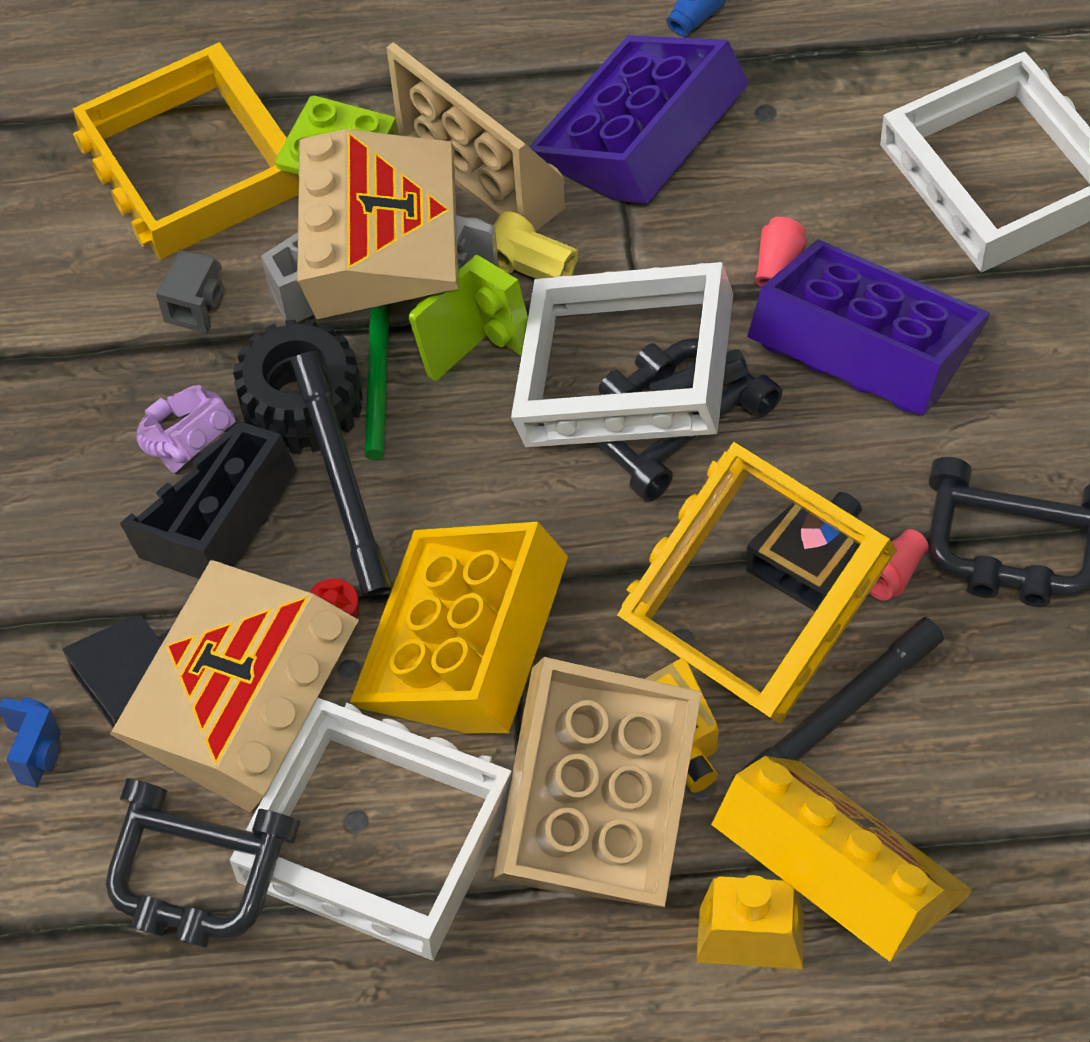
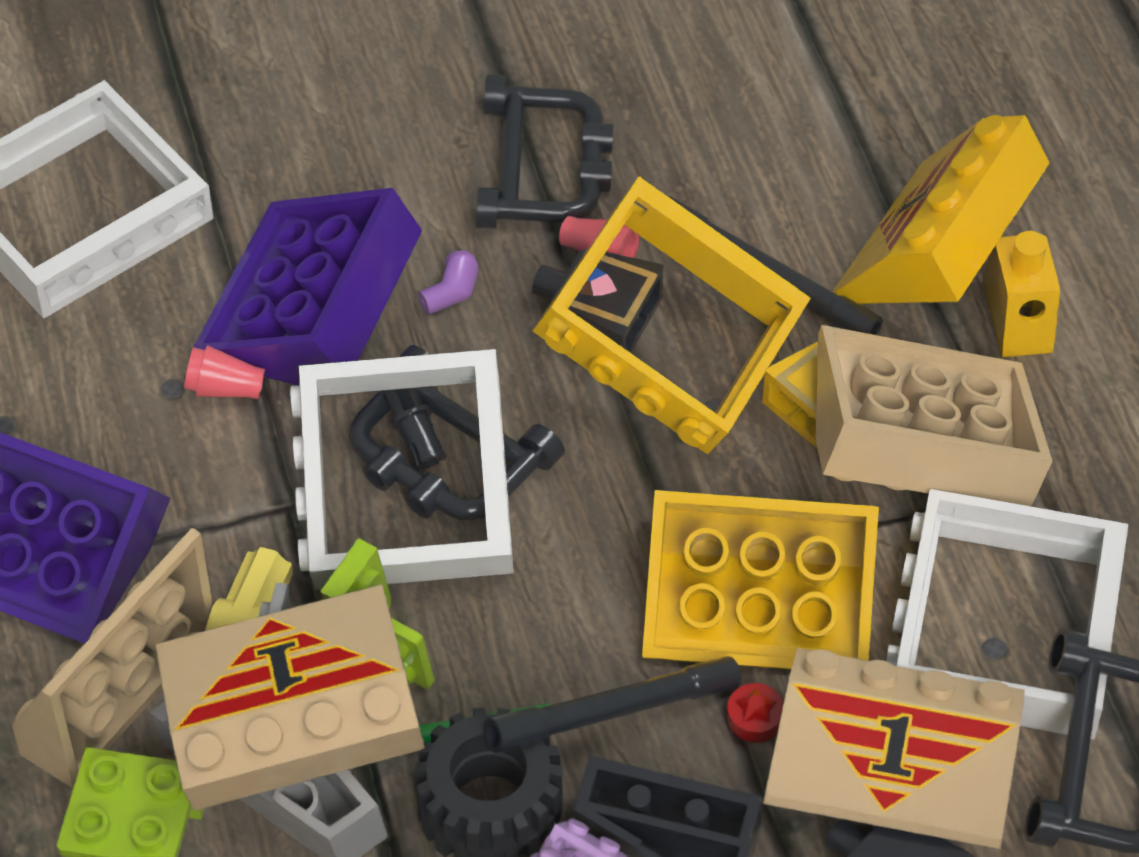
camera: 105 degrees left, 5 degrees down
none -> medium lavender arm [418,250,479,315]

